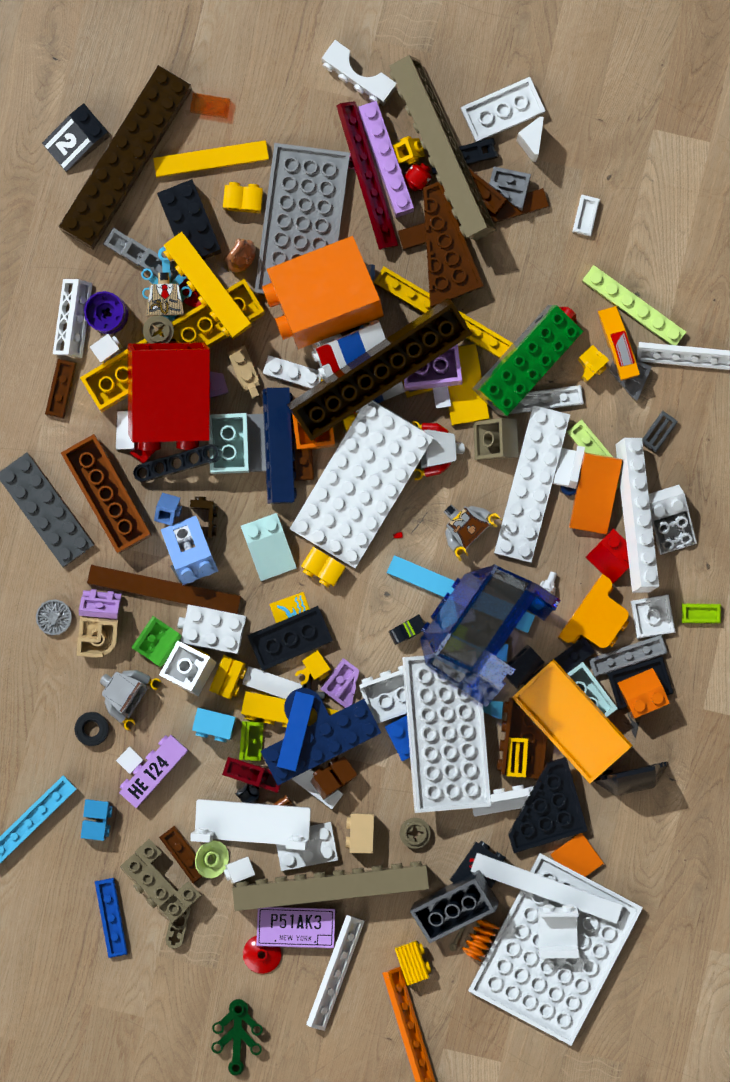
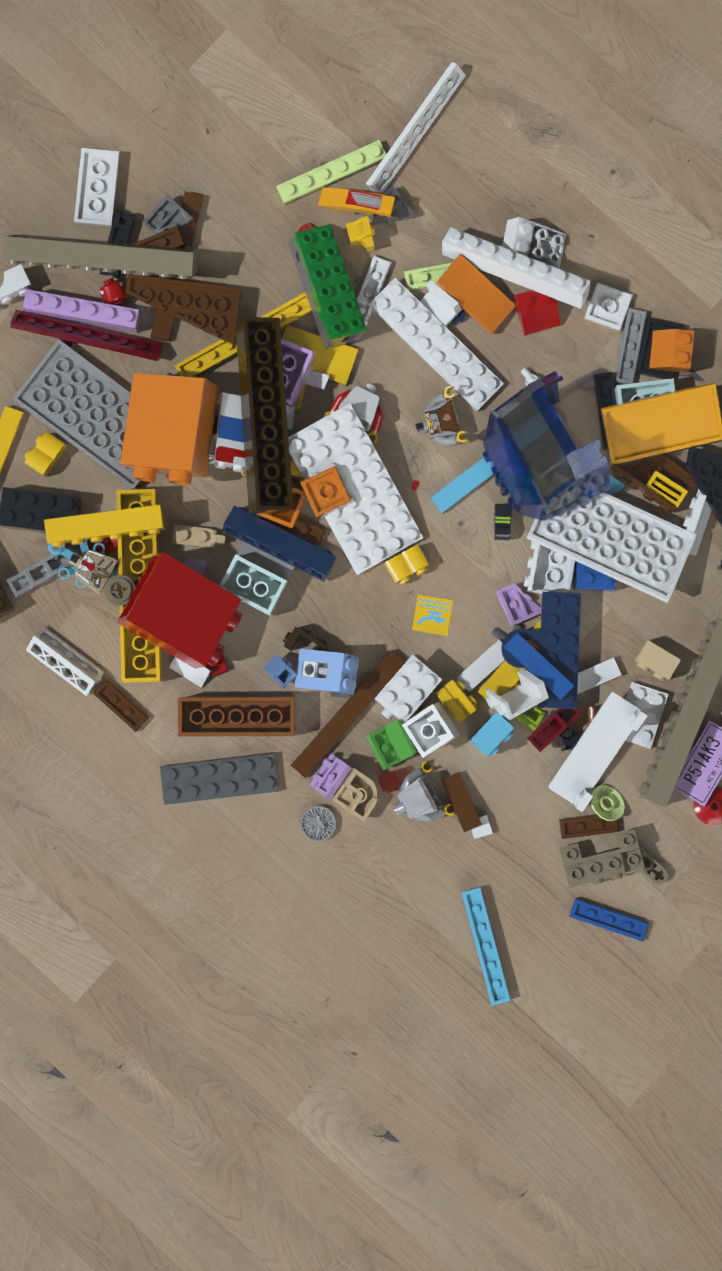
camera: 55 degrees left, 0 degrees up
black tyre [74,712,109,746] -> none
dark azure piece [81,799,113,841] -> none
dark purple wheel [84,291,129,334] -> none
white piece [90,334,123,364] -> none
lavender brick [119,735,189,808] -> none
black beam [133,444,222,482] -> none
nougat piece [223,238,256,273] -> none
white brick [223,857,255,883] -> none
light aqua slope [241,513,297,581] -> none
black plate [247,606,333,671] -> none
white plate [263,355,321,389] -> none
yellow brick [295,650,331,685] -> none
reddish brown piece [310,756,358,800] -> none
yellow brick [392,136,425,165] -> none
dark tan gear [400,818,430,849] -> none
dark tan slope [473,418,519,460] -> none
black hinge [499,645,544,688] -> none
white slope [516,117,544,162] -> none
light orange brick [557,574,629,648] -> none
white tile [572,195,600,237] -> none
dark grey tile [642,410,678,453] -> none
lime tile [682,604,721,623] -> none
none -> orange tile [300,466,351,517]
none -> clear red plate [377,770,401,794]
none -> reddish brown tile [441,772,482,833]
none -> white panel [485,668,549,720]

